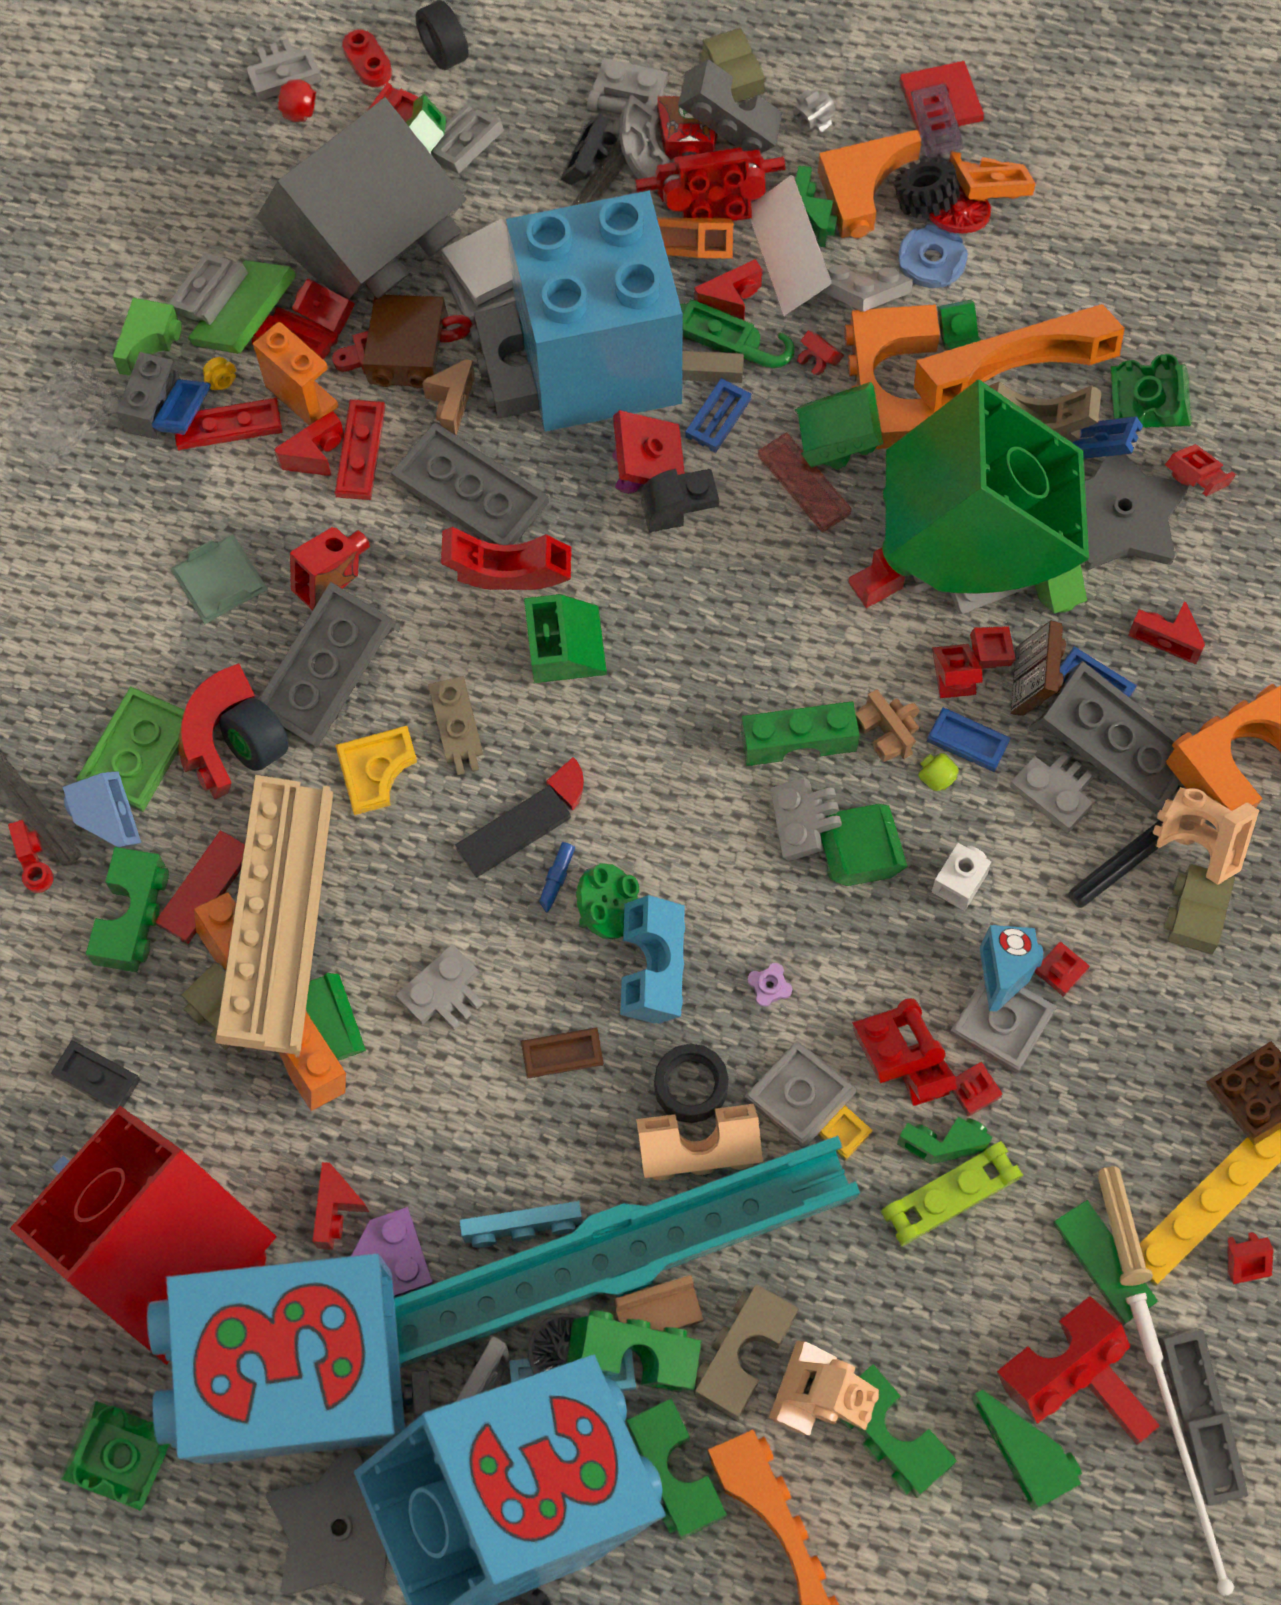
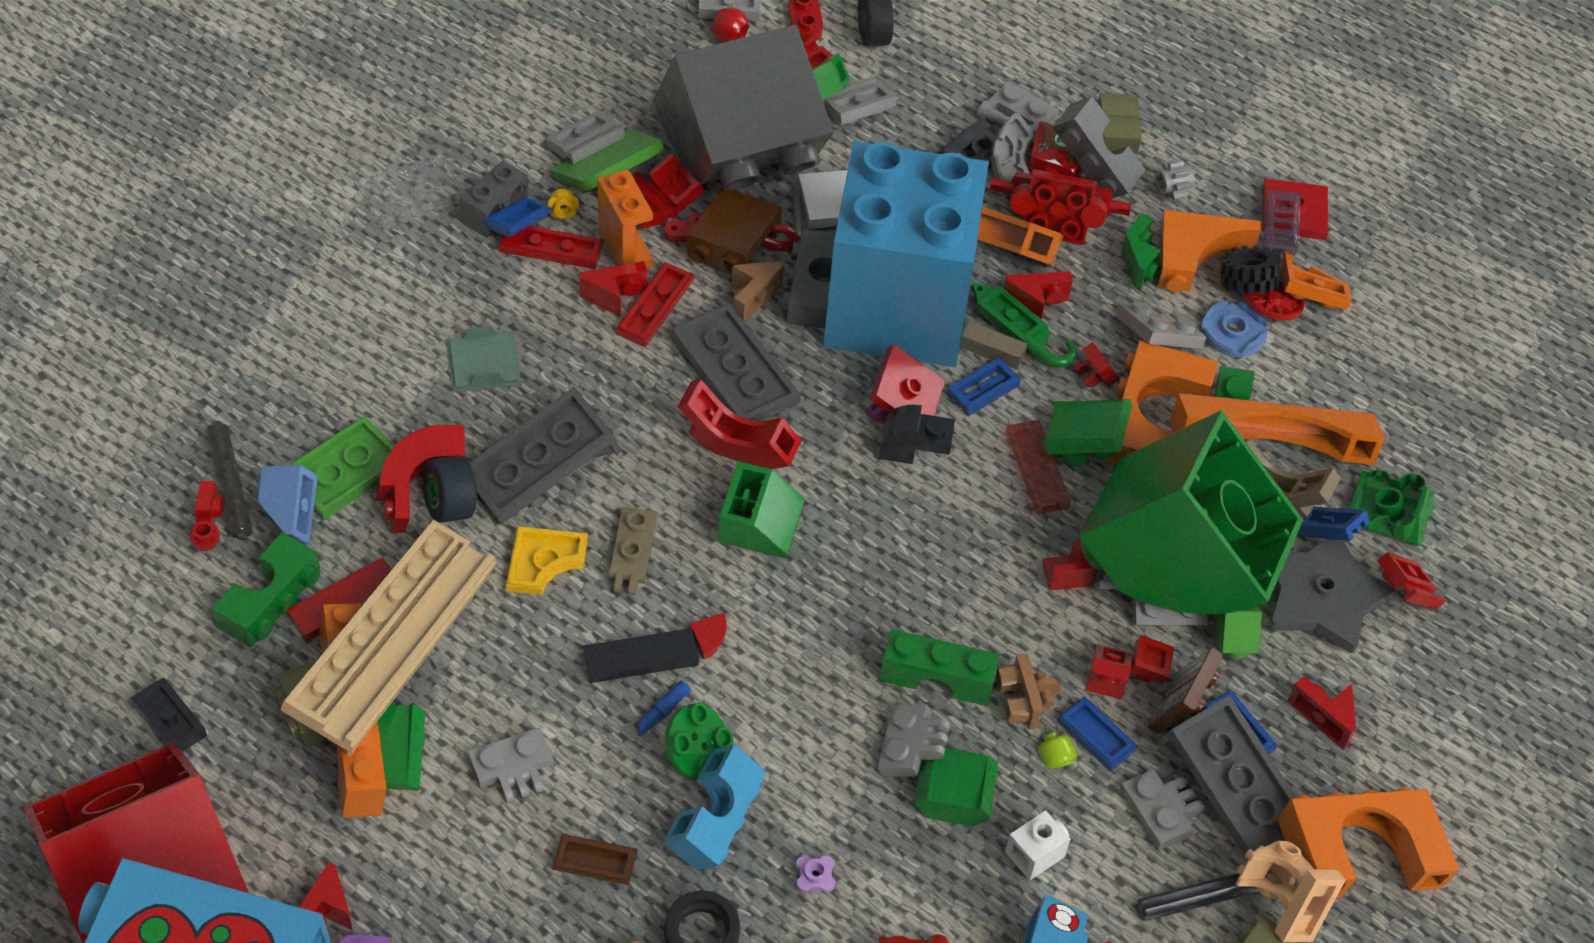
camera: 15 degrees right, 15 degrees down
bright green arch [113,297,182,376] -> none
red torso [290,527,370,611] -> none
white sticker [750,176,831,316] -> none

